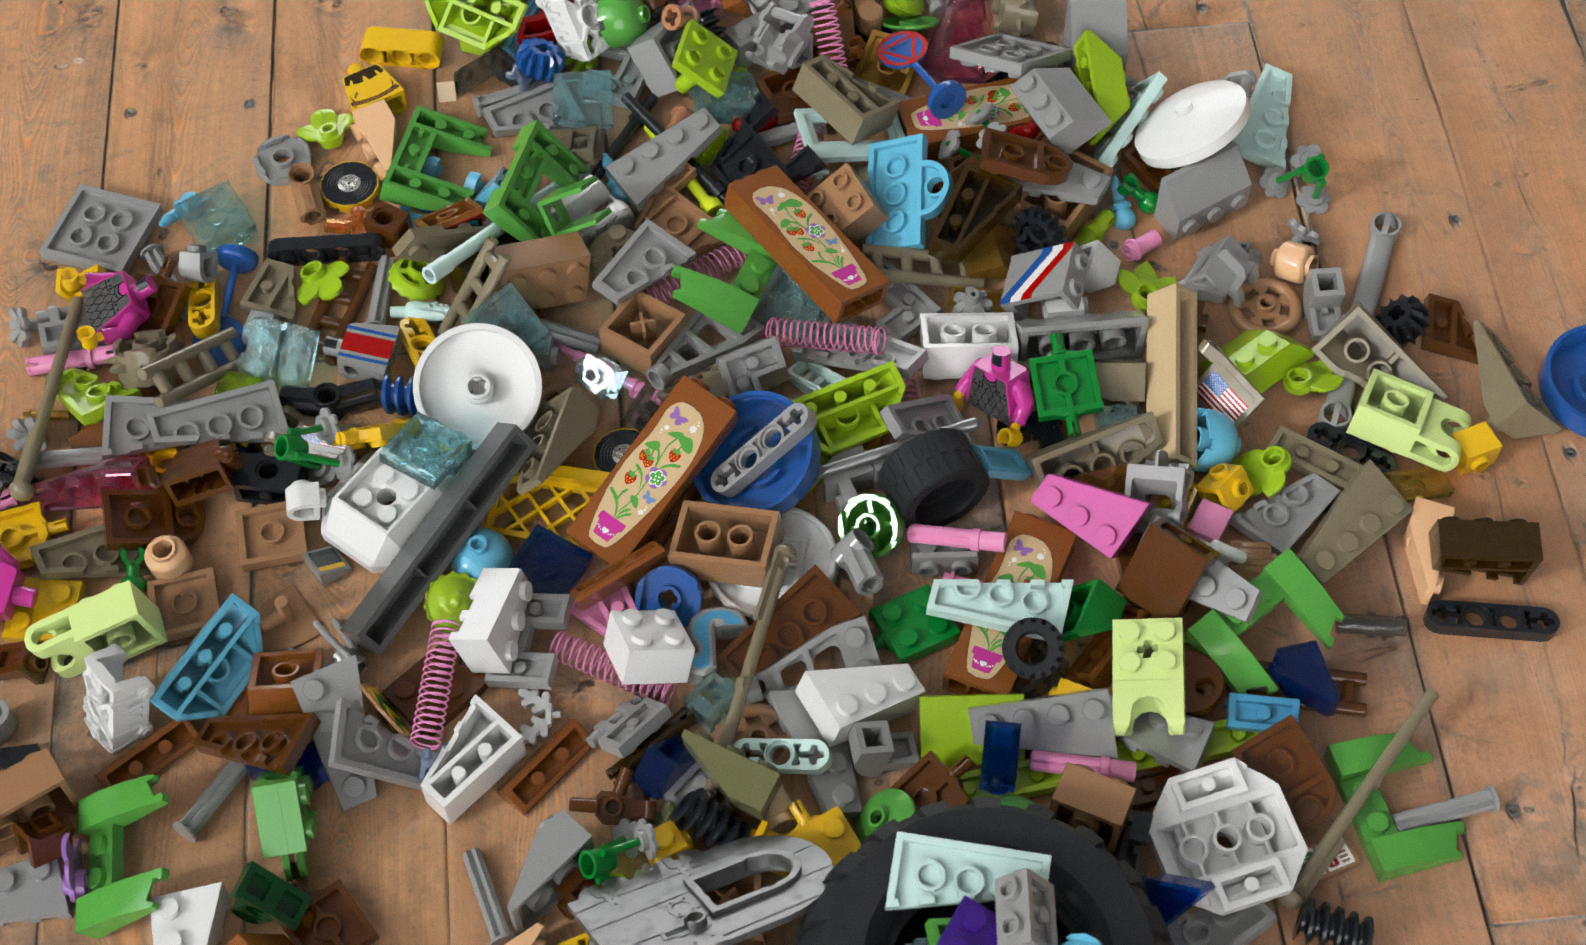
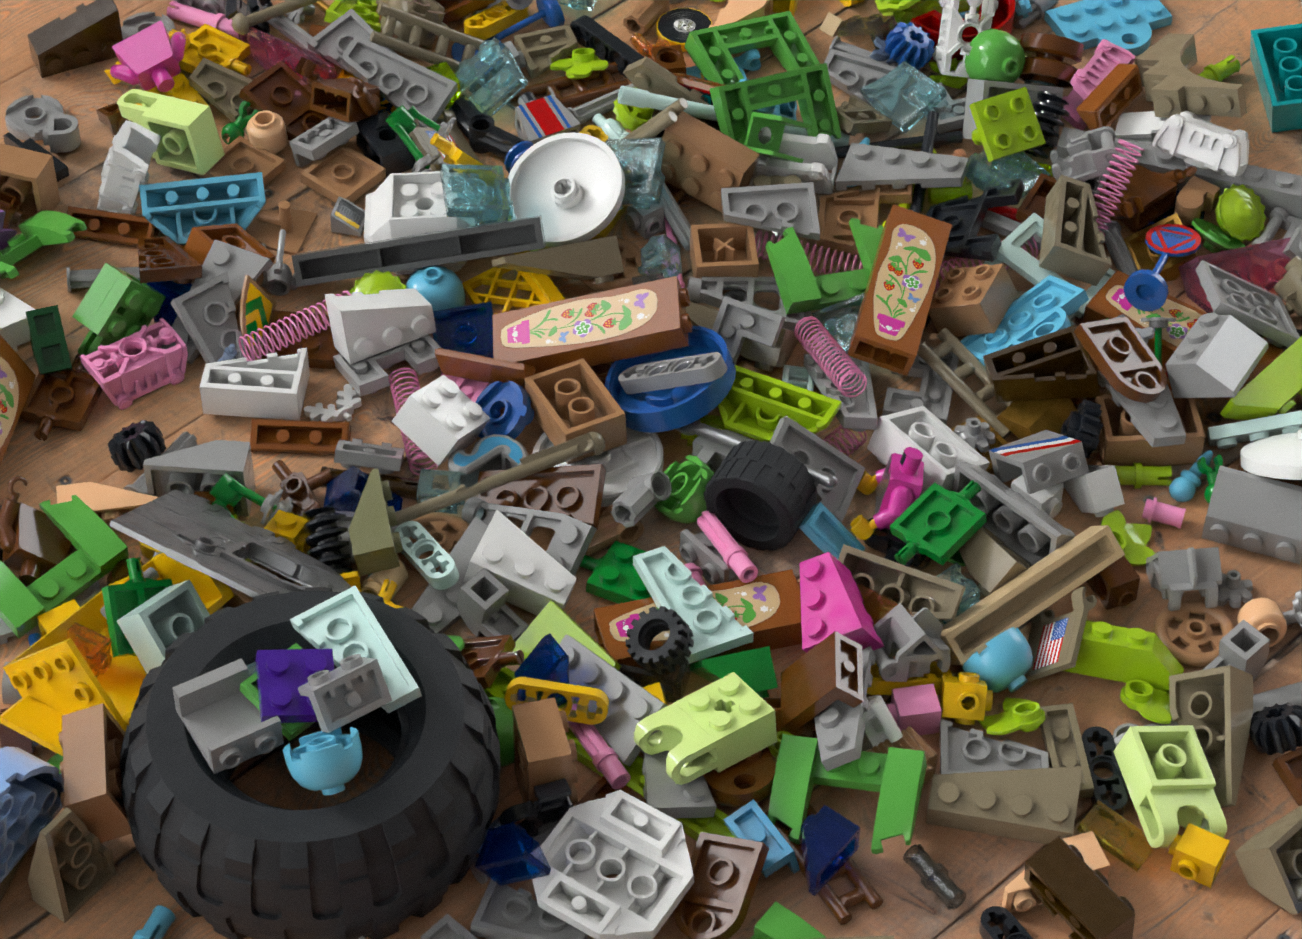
camera: 50 degrees right, 10 degrees down
white plate [285,480,327,521] -> none
nougat bush [661,4,700,31] -> none
none -> bright pink piece [80,318,188,410]
none -> black gear [107,420,166,472]
none -> light grey bracket [289,116,359,168]
none -> yellow beam [505,677,609,725]

